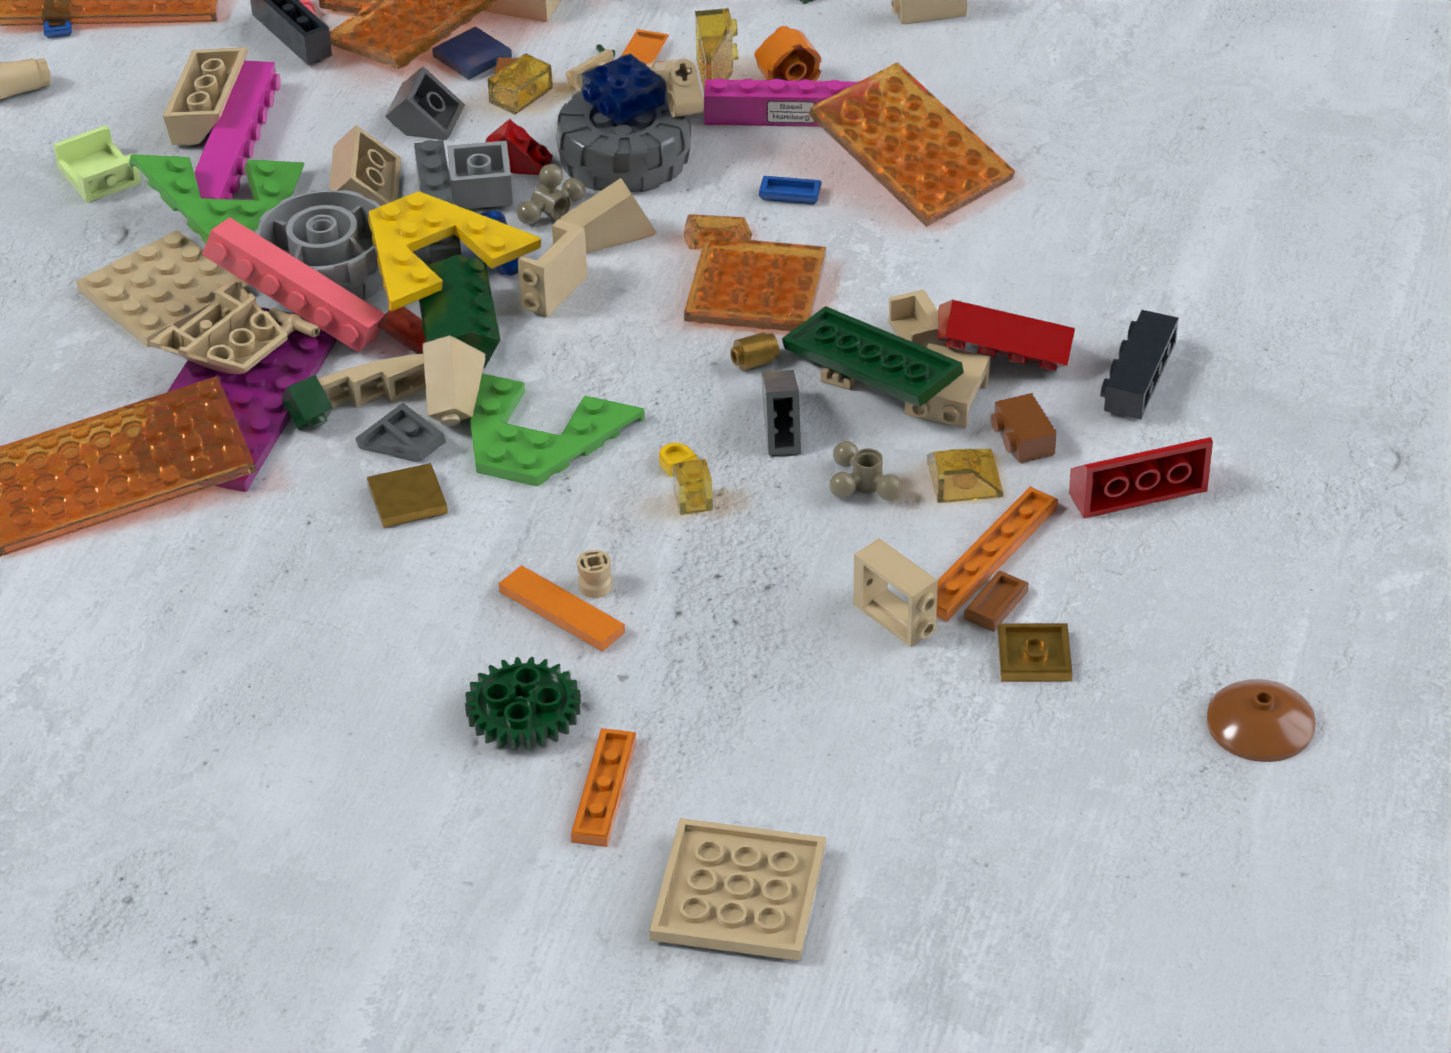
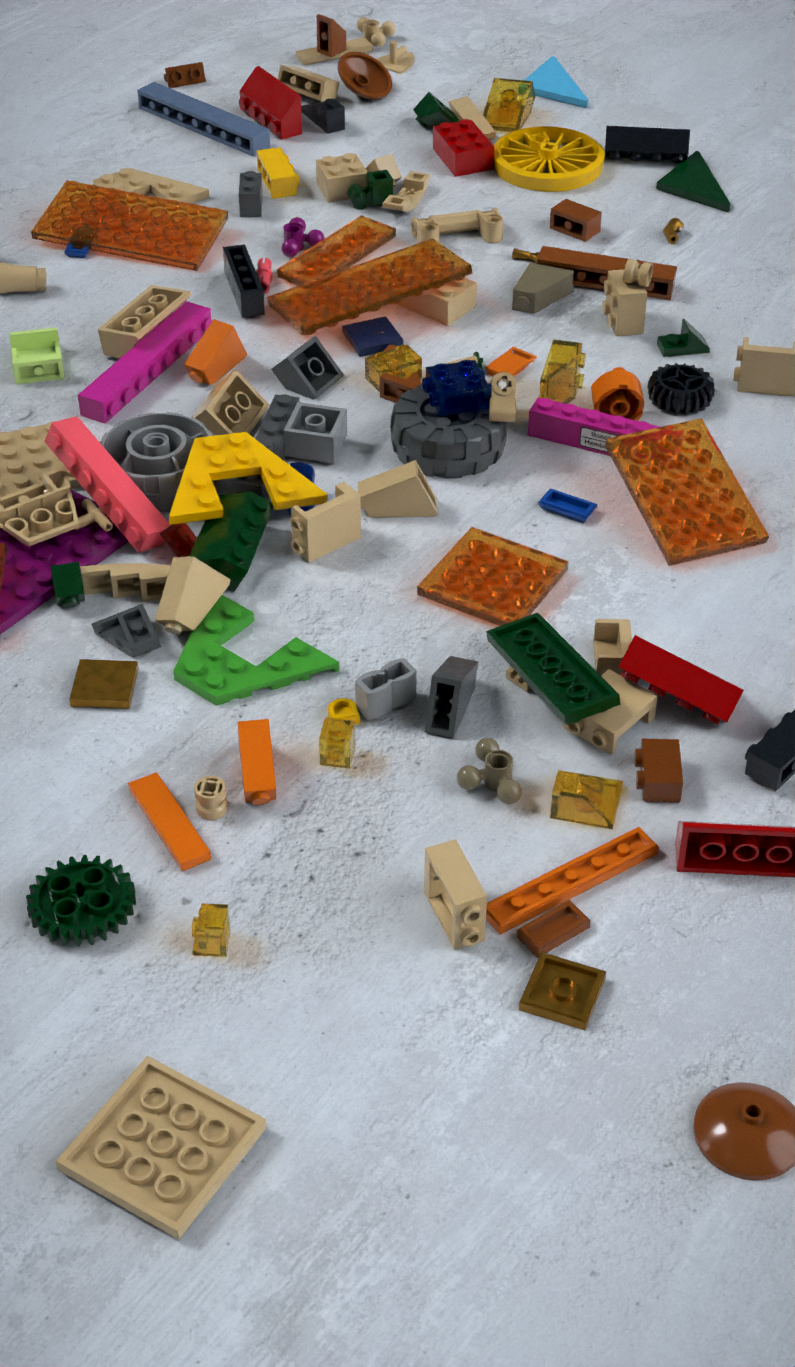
camera: 20 degrees right, 0 degrees up
bright green wing [129,154,304,244] -> none
red slope [485,119,553,175] -> none
dark tan piece [517,164,585,225] -> none
orange tile [571,728,637,847] -> none
clear orange slope [683,214,752,249] -> none
pearl gold brick [730,332,780,371] -> none
none -> orange slope [184,319,247,385]
none -> clear yellow brick [192,903,231,957]
none -> orange slope [237,719,276,805]
none -> light grey brick [355,658,417,720]
none -> dark orange slope [380,371,422,404]
none -> black gear [647,363,715,415]

